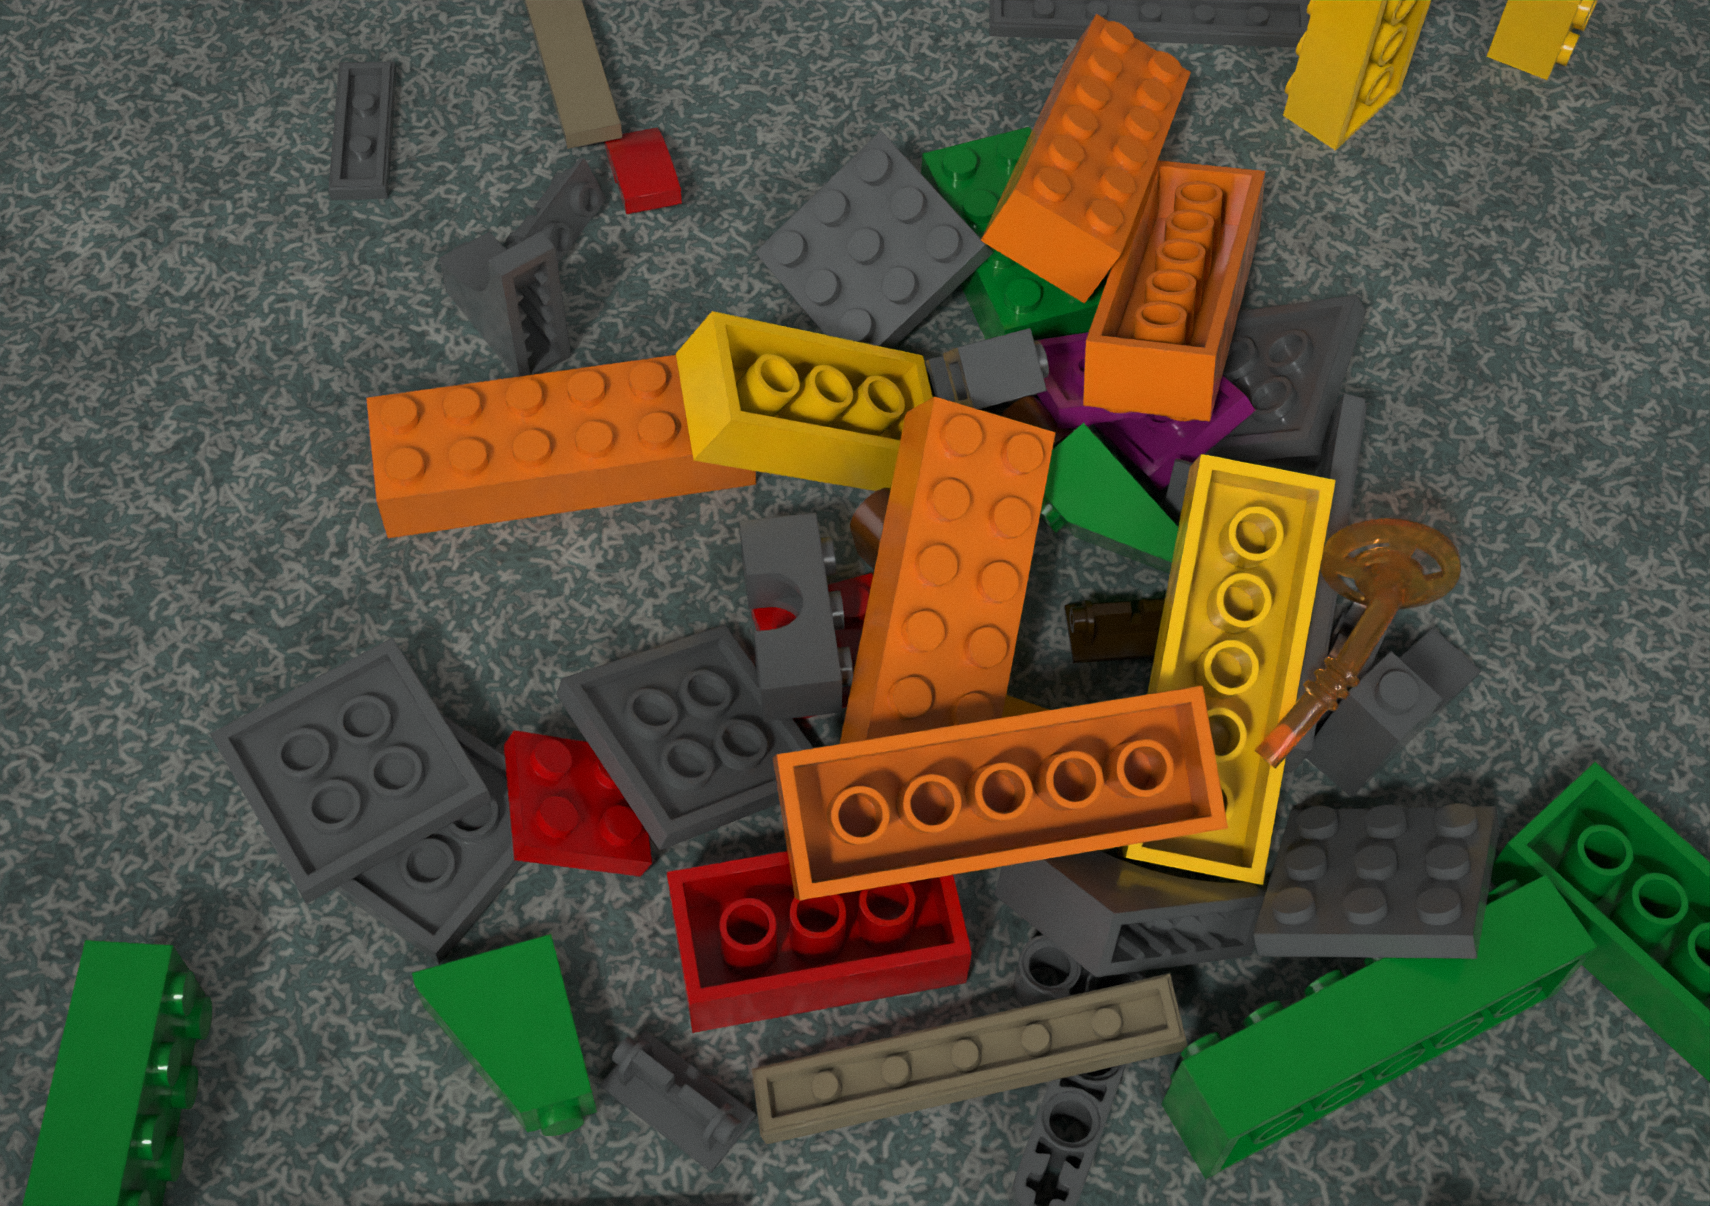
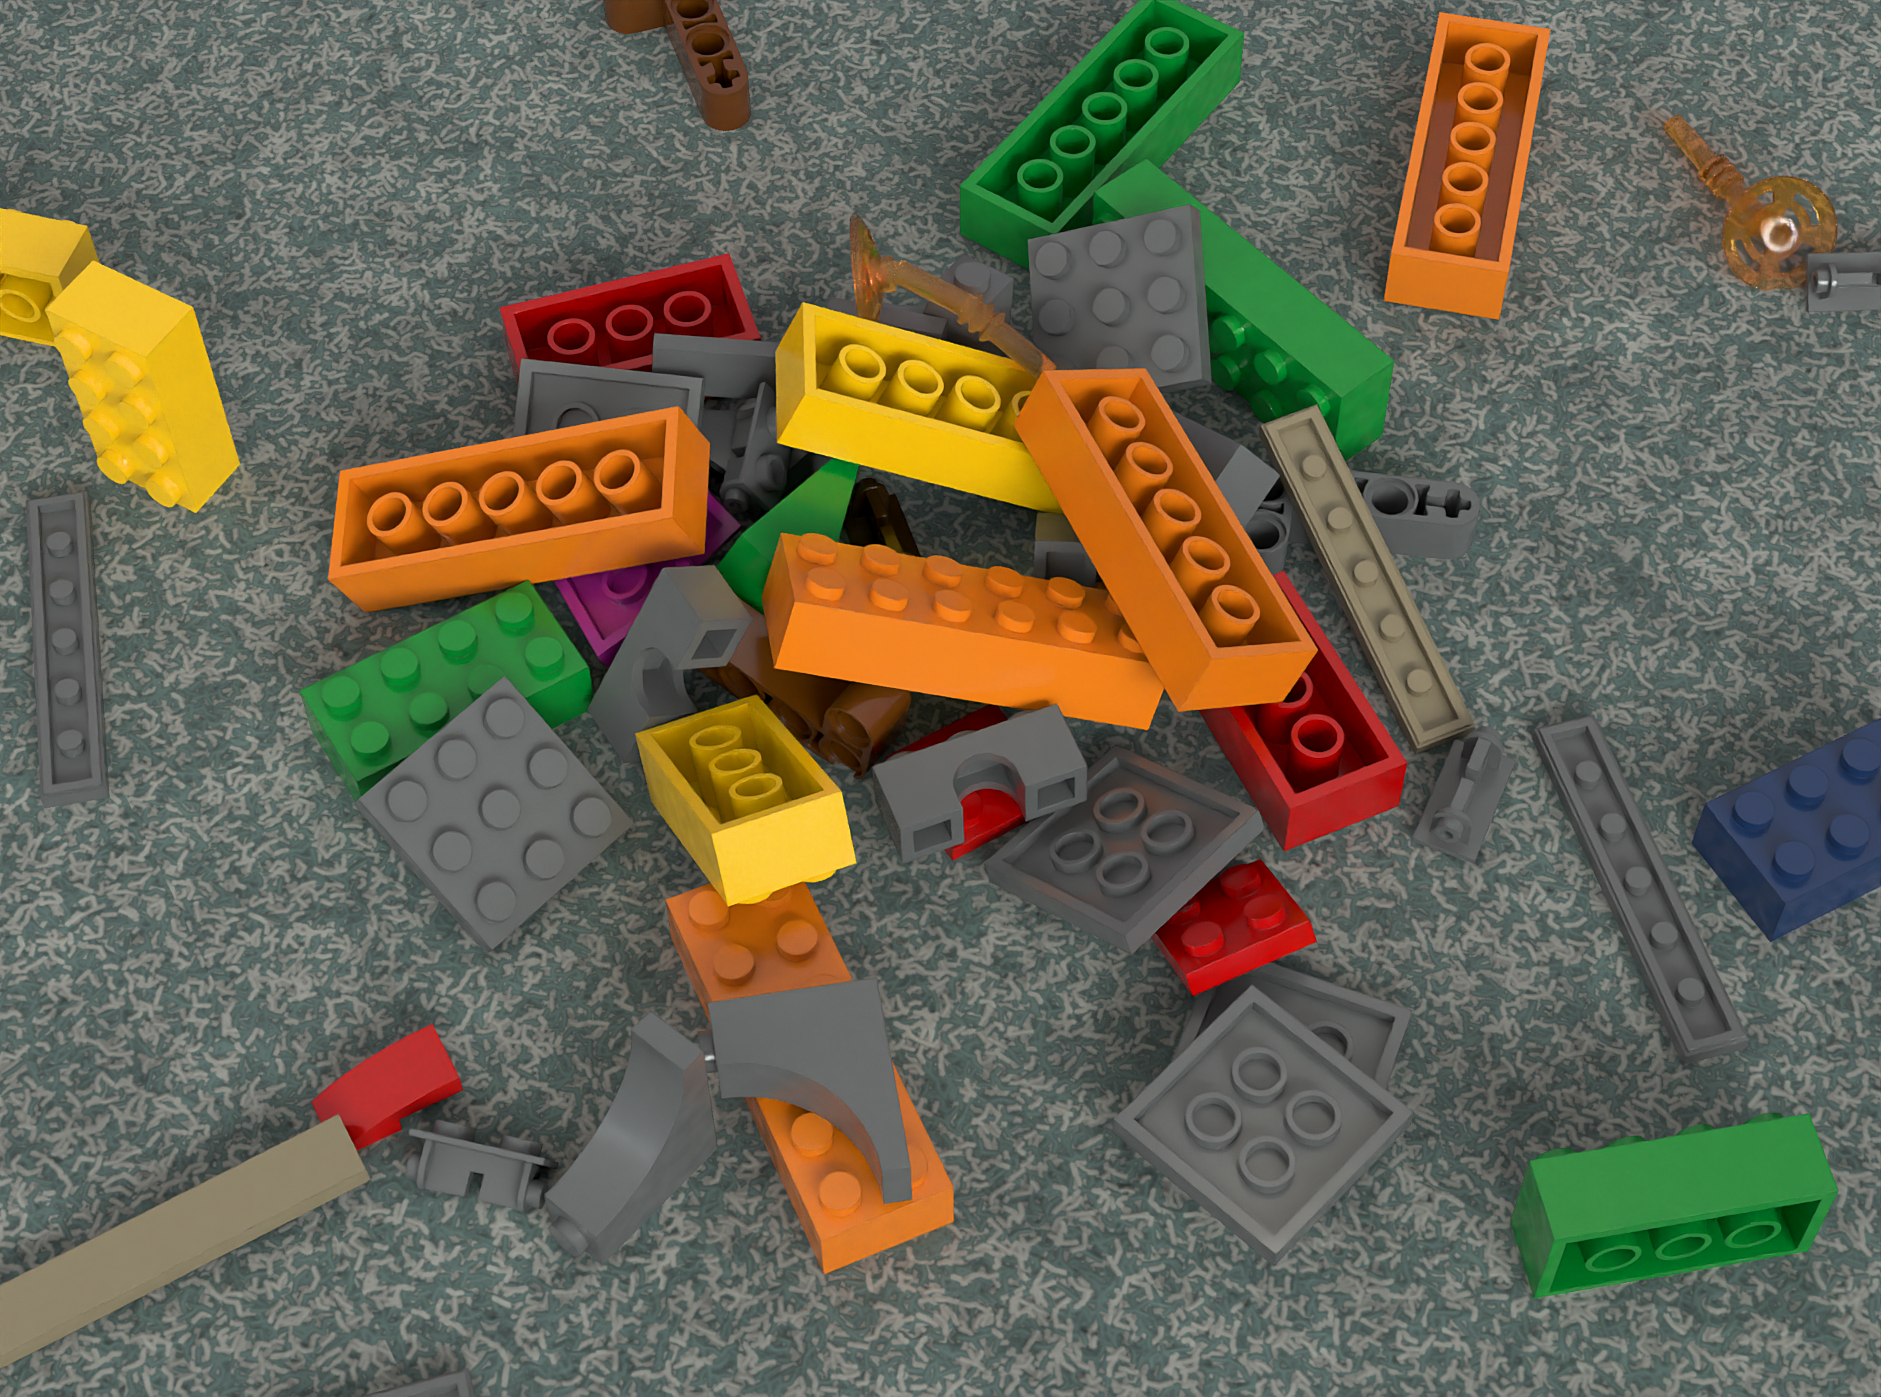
camera: 100 degrees left, 5 degrees down
green slope [412,934,597,1136] -> none
orange brick [981,14,1191,304] -> none
none -> red brick [499,253,761,399]
none -> dark grey arch [698,977,912,1204]

